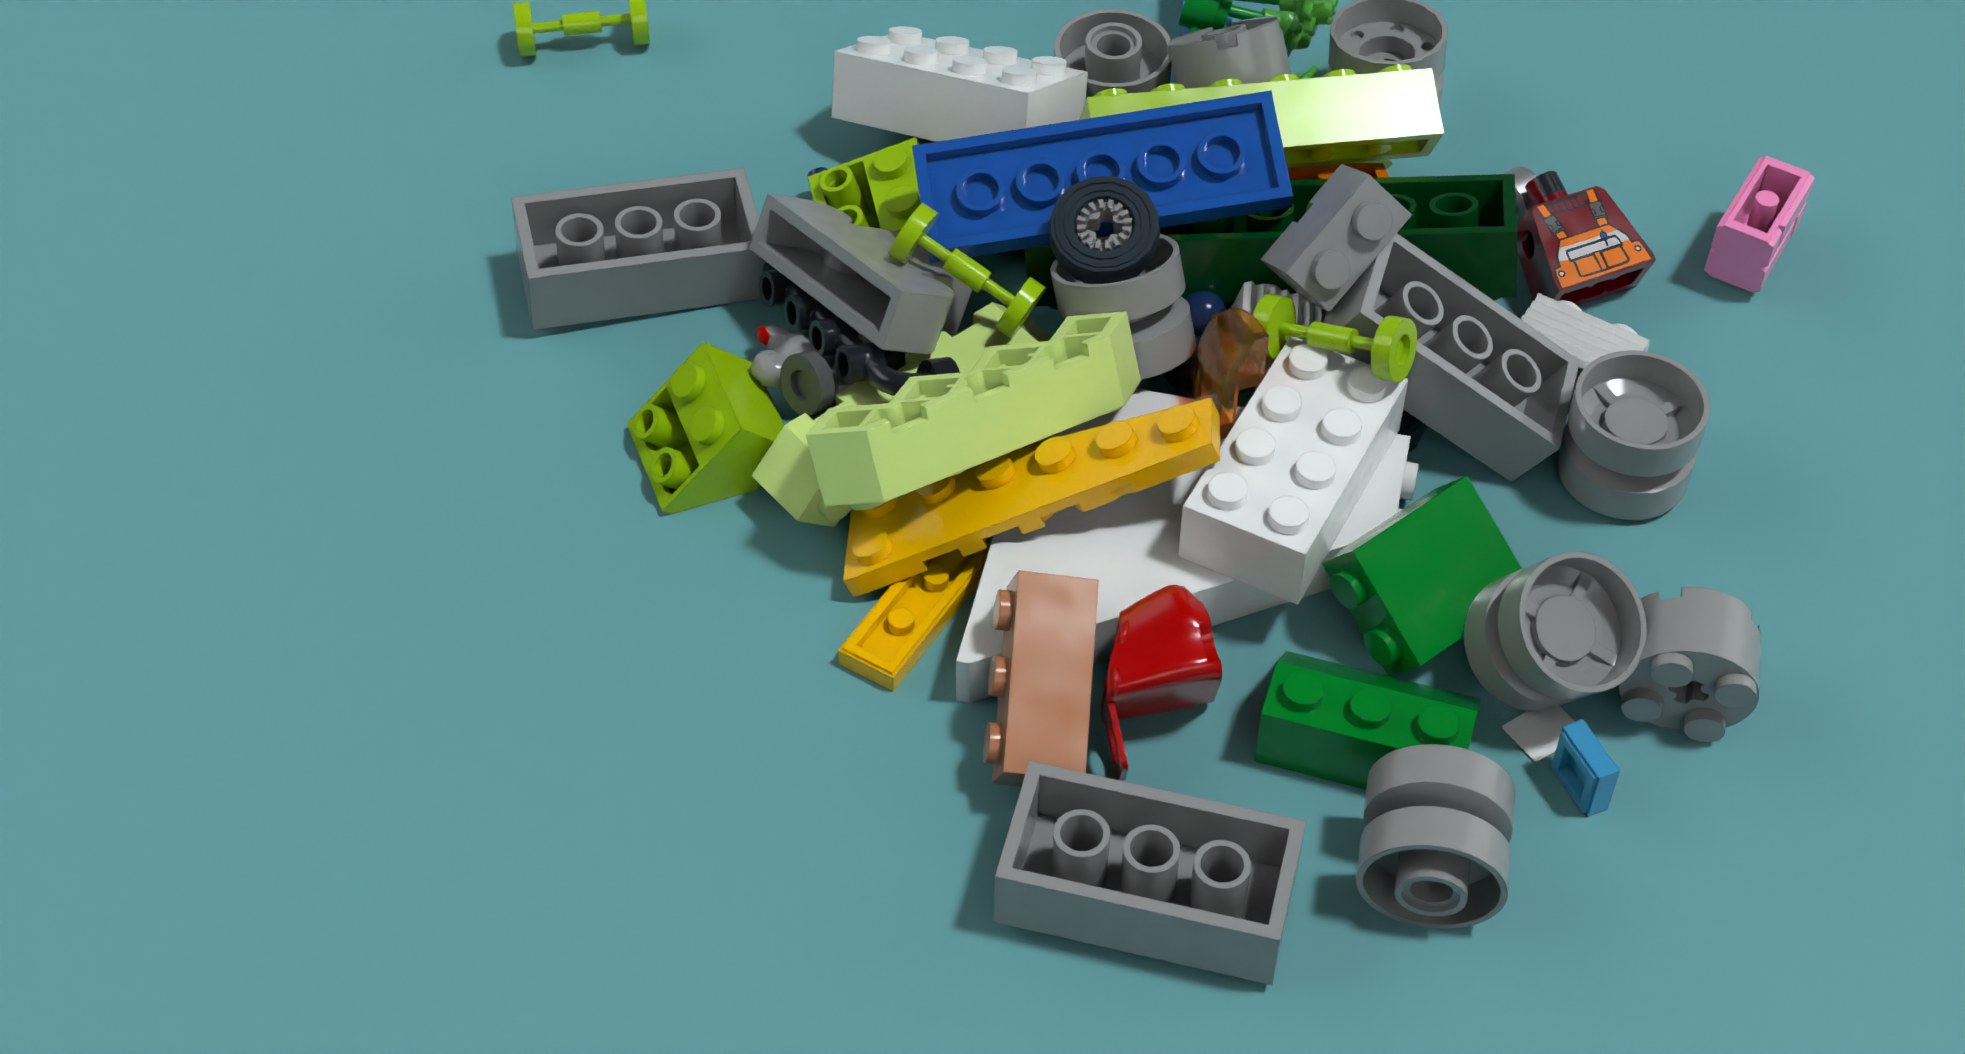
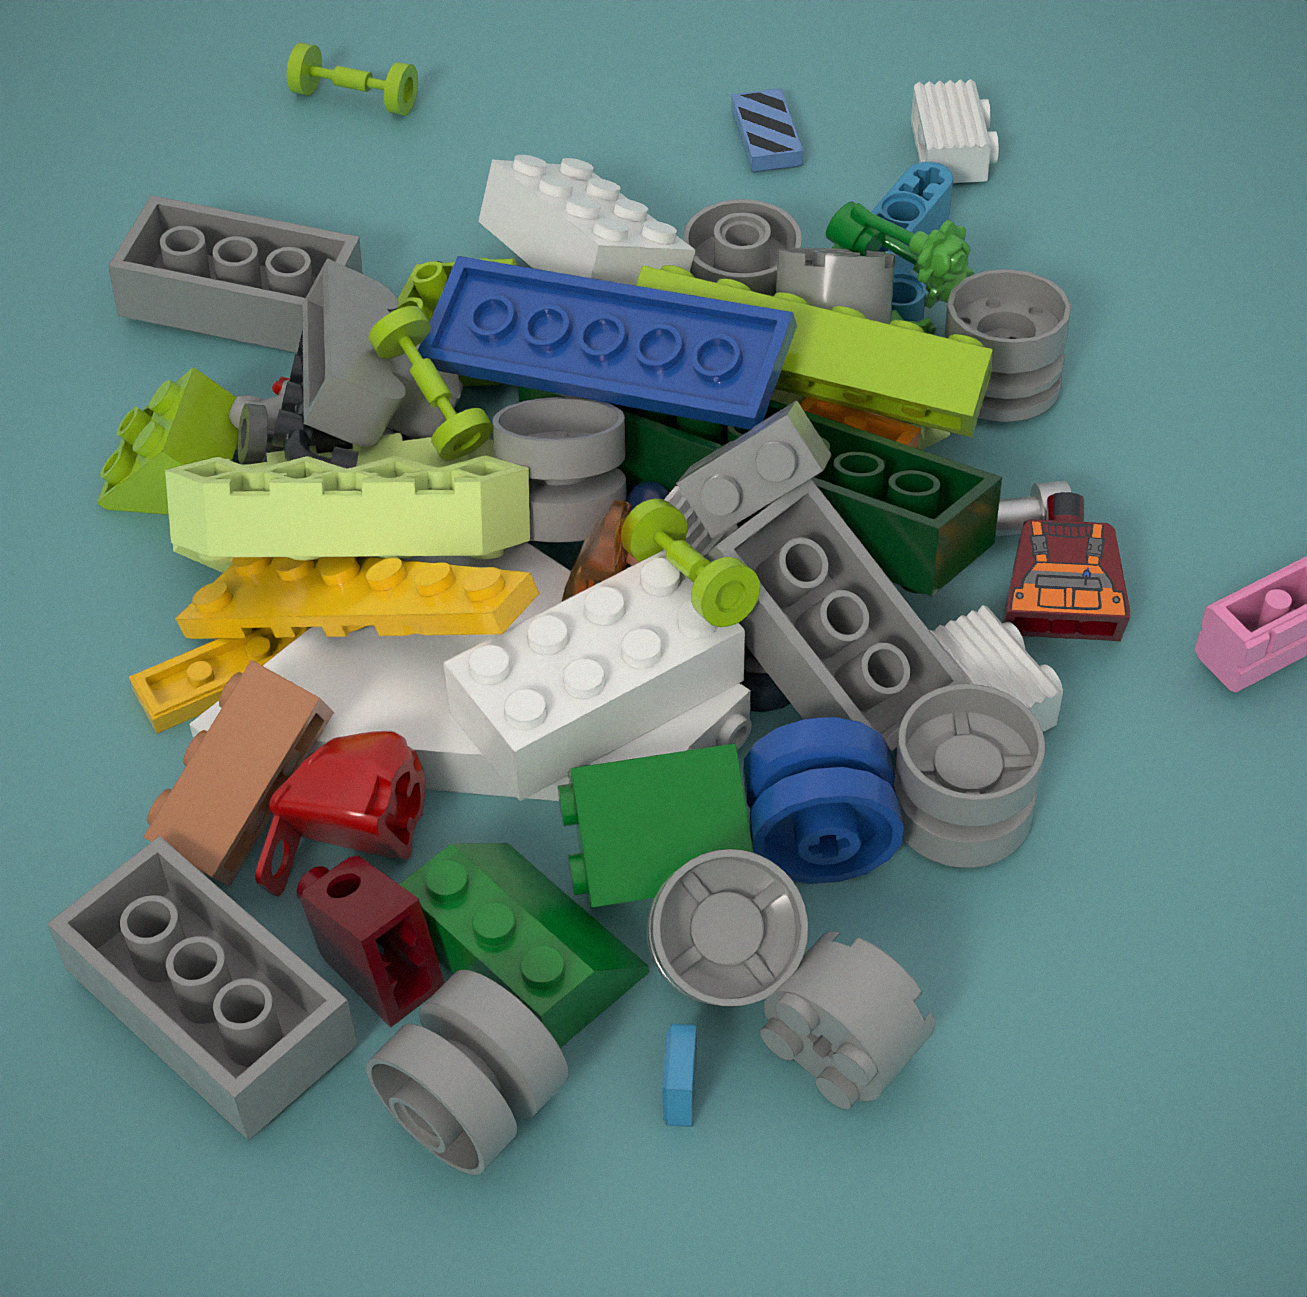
camera: 30 degrees right, 0 degrees up
black bush [1049,176,1160,284] -> none
white sticker [1502,705,1575,762] -> none
none -> dark red torso [296,856,445,1027]
none -> blue wheel [743,717,904,884]

